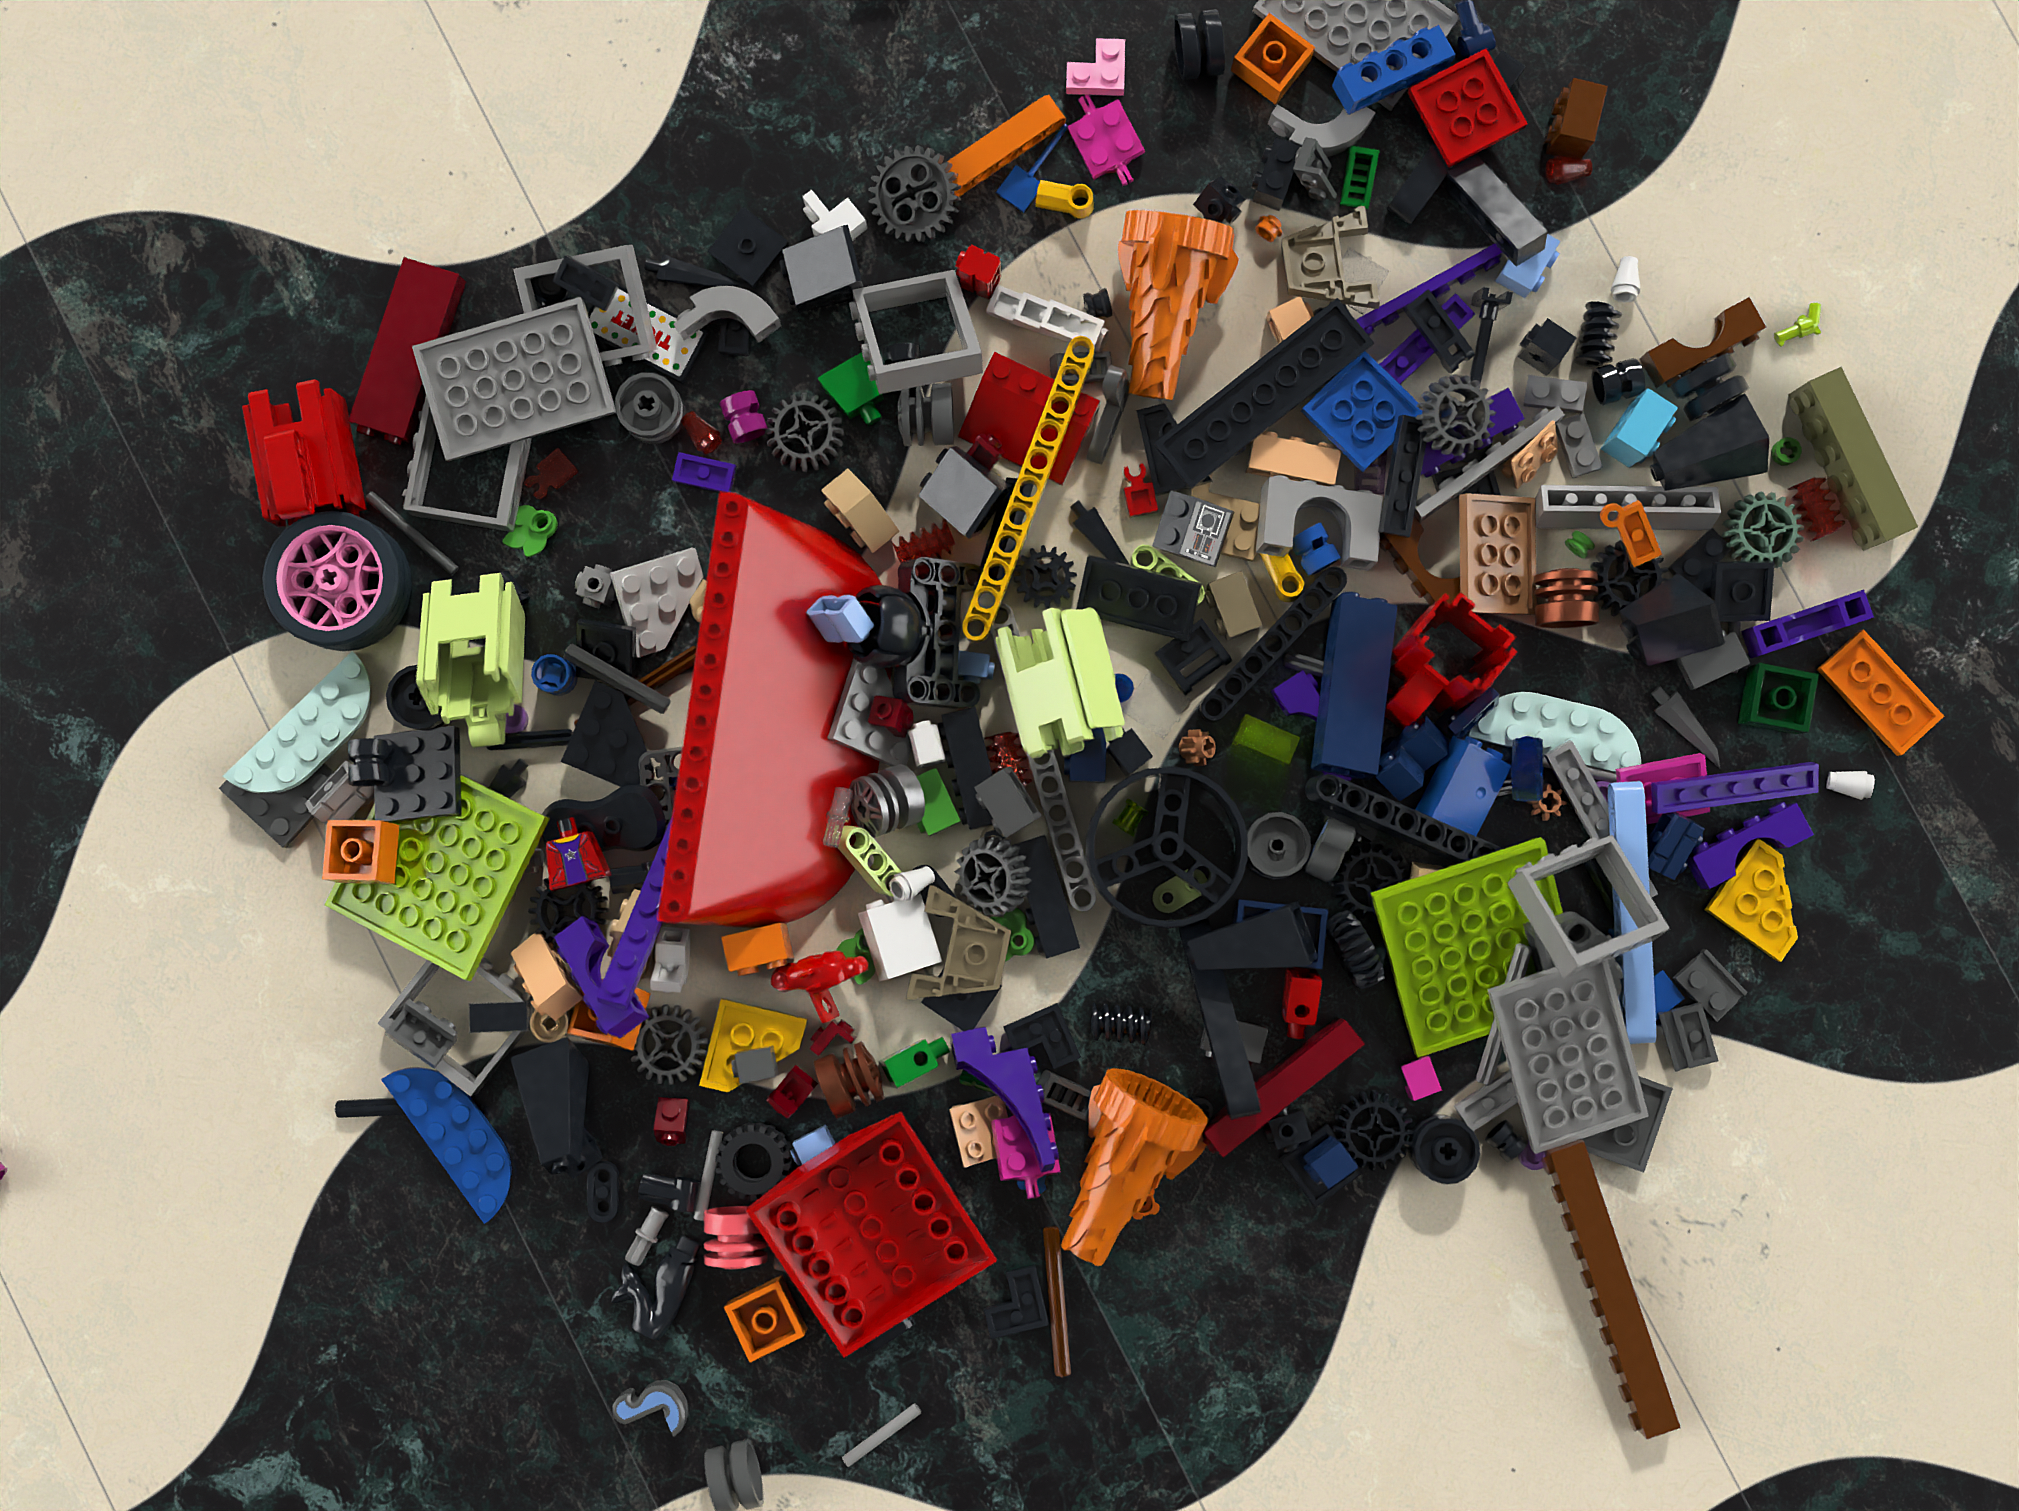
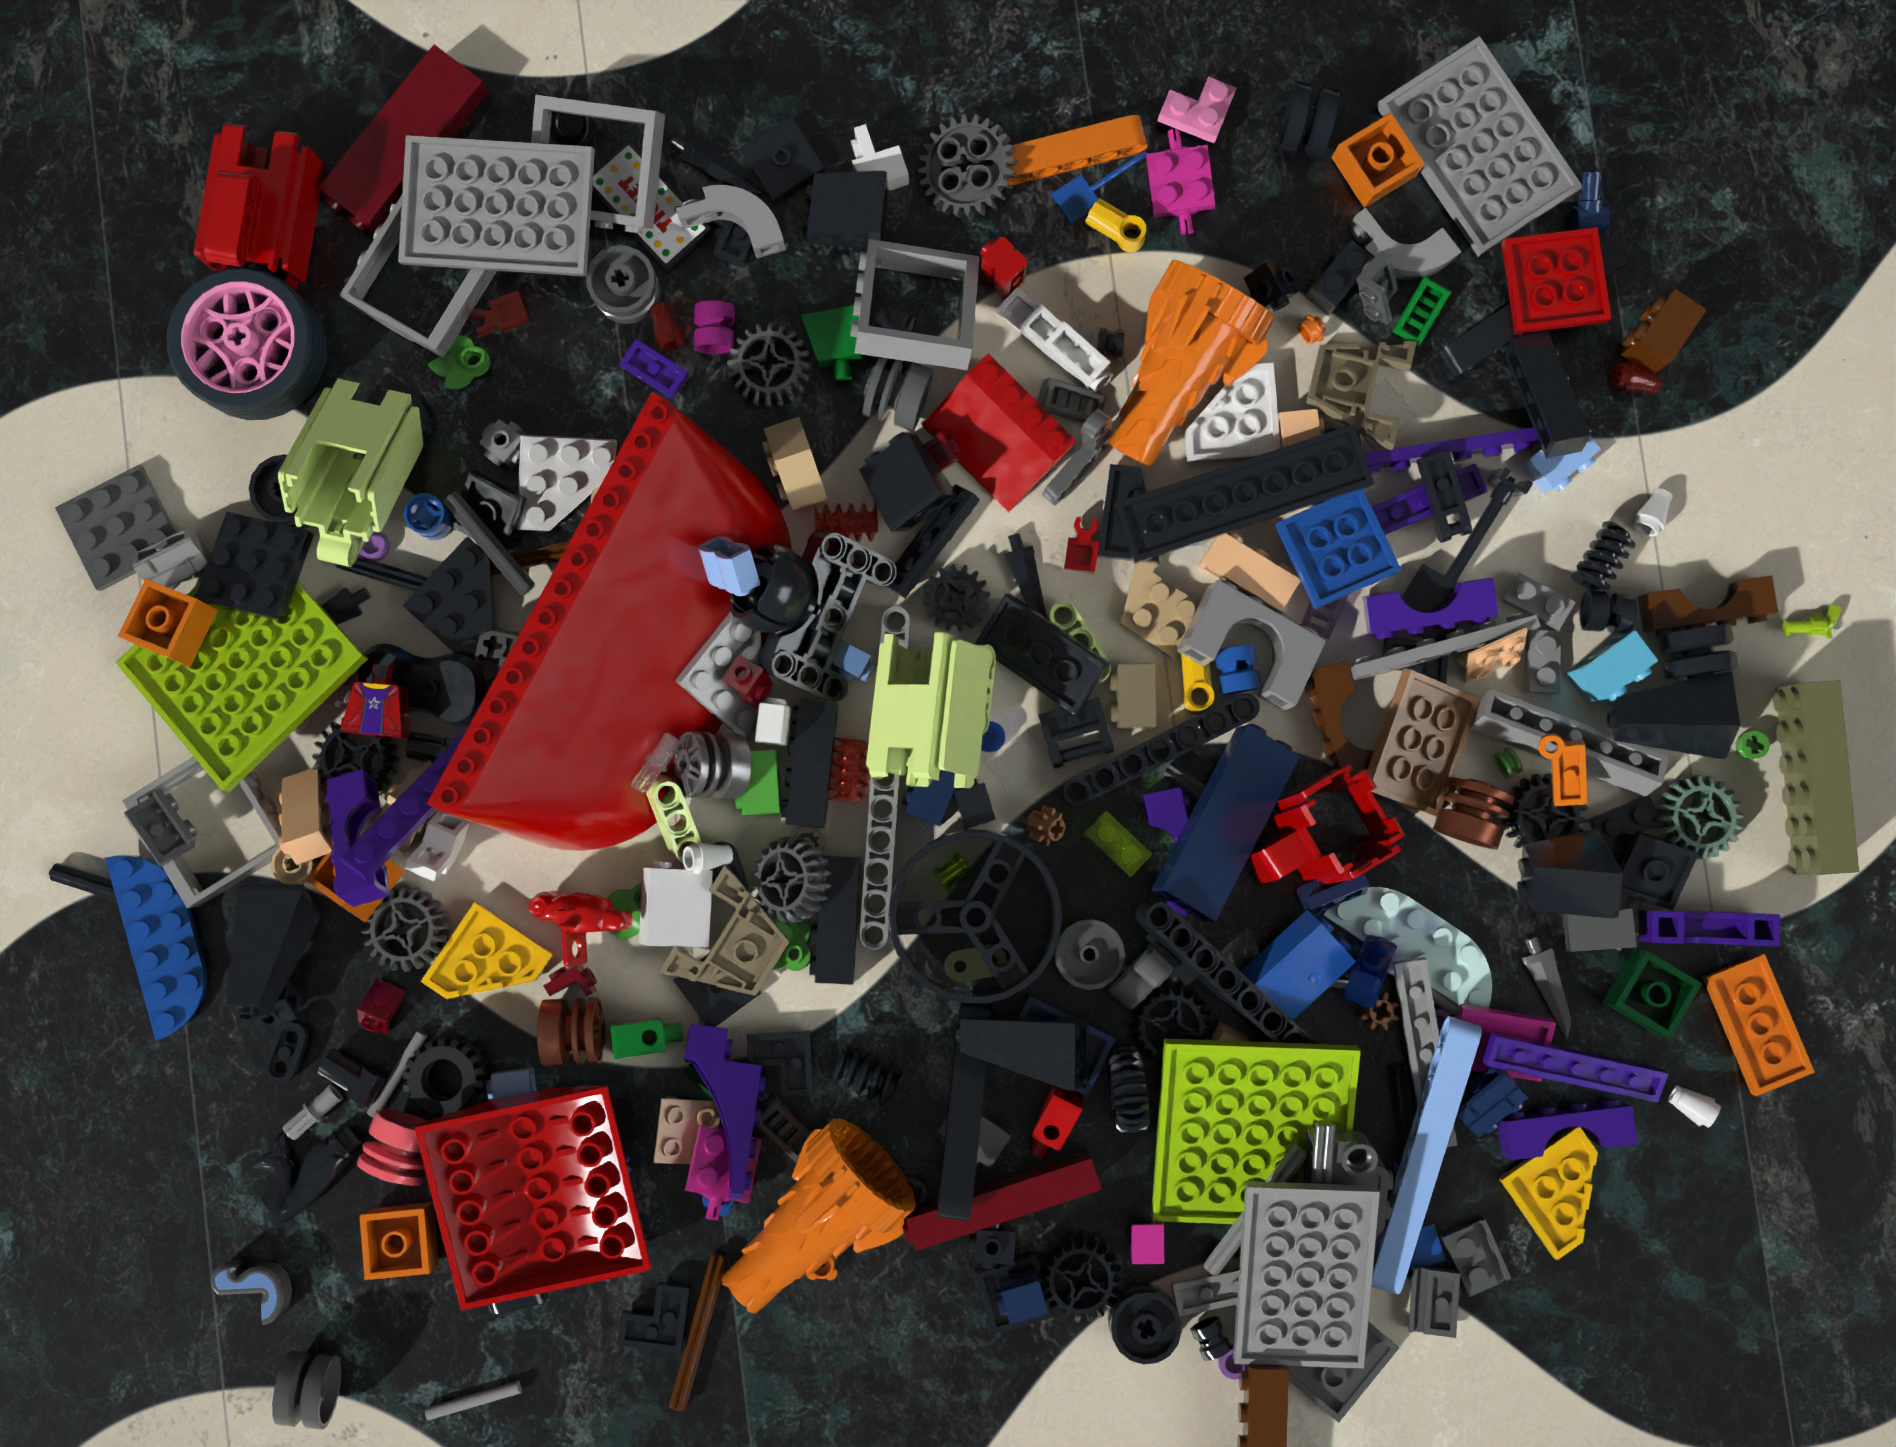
camera: 15 degrees right, 0 degrees up
light aqua plate [223,651,371,793] -> none
black wheel [348,738,389,787] -> none
dark grey bar [365,491,459,576] -> none
black tile [469,1001,531,1033] -> none
black plate [552,255,620,311] -> none
orange brick [721,923,794,976] -> none
dark grey brick [731,1045,779,1084] -> none
dark red bracket [766,1065,818,1119] -> none
yellow beam [962,336,1094,643] -> none
dark grey brick [974,766,1042,838] -> none
black slope [1152,490,1234,568] -> none
blue brick [1332,25,1456,115] -> none
dark blue brick [1376,716,1449,802] -> none
black plate [1378,415,1427,538] -> none
dark grey gear [1415,374,1497,456] -> none
light grey window [1507,835,1670,979] -> none
black brick [1518,318,1577,376] -> none
clear red piece [1787,477,1845,542] -> none
none -> white plate [1184,363,1281,463]

